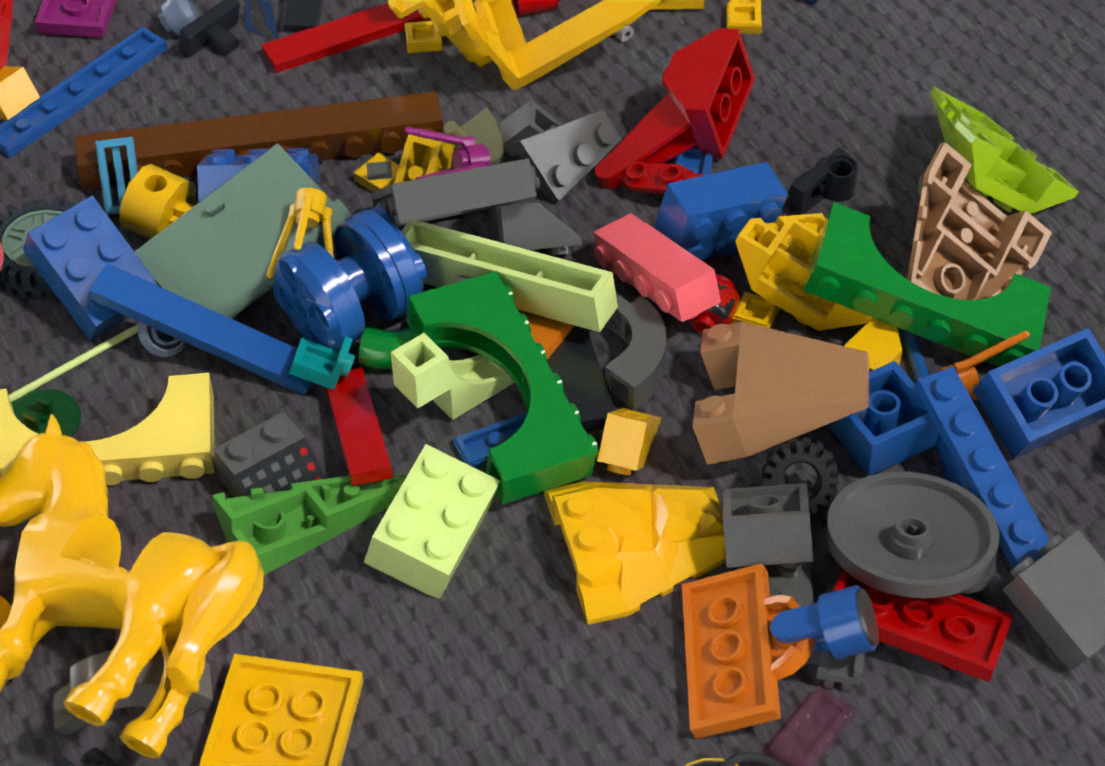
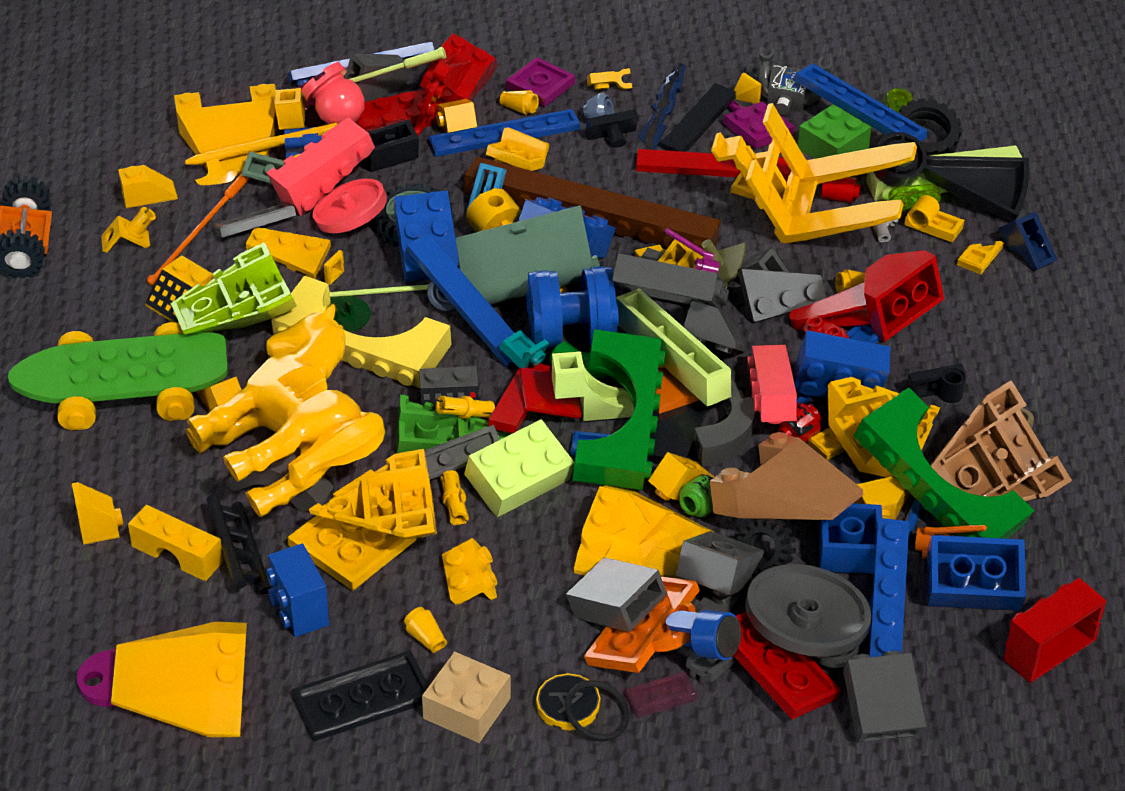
camera: 30 degrees right, 5 degrees down
yellow plant [266,188,334,279] -> none
lime wedge [930,87,1079,214] -> none
none -> yellow wedge [309,449,437,539]
none -> dark grey tile [424,425,499,480]
none -> yellow pin [436,396,495,419]
none -> yellow pin [440,470,469,525]
none -> yellow bracket [442,538,497,605]
none -> yellow bracket [486,127,549,171]
none -> yellow cone [500,90,539,115]
none -> red piece [520,368,581,419]
none -> brick [566,557,667,632]
none -> bright green head [679,474,713,518]
none -> yellow cone [835,269,865,293]

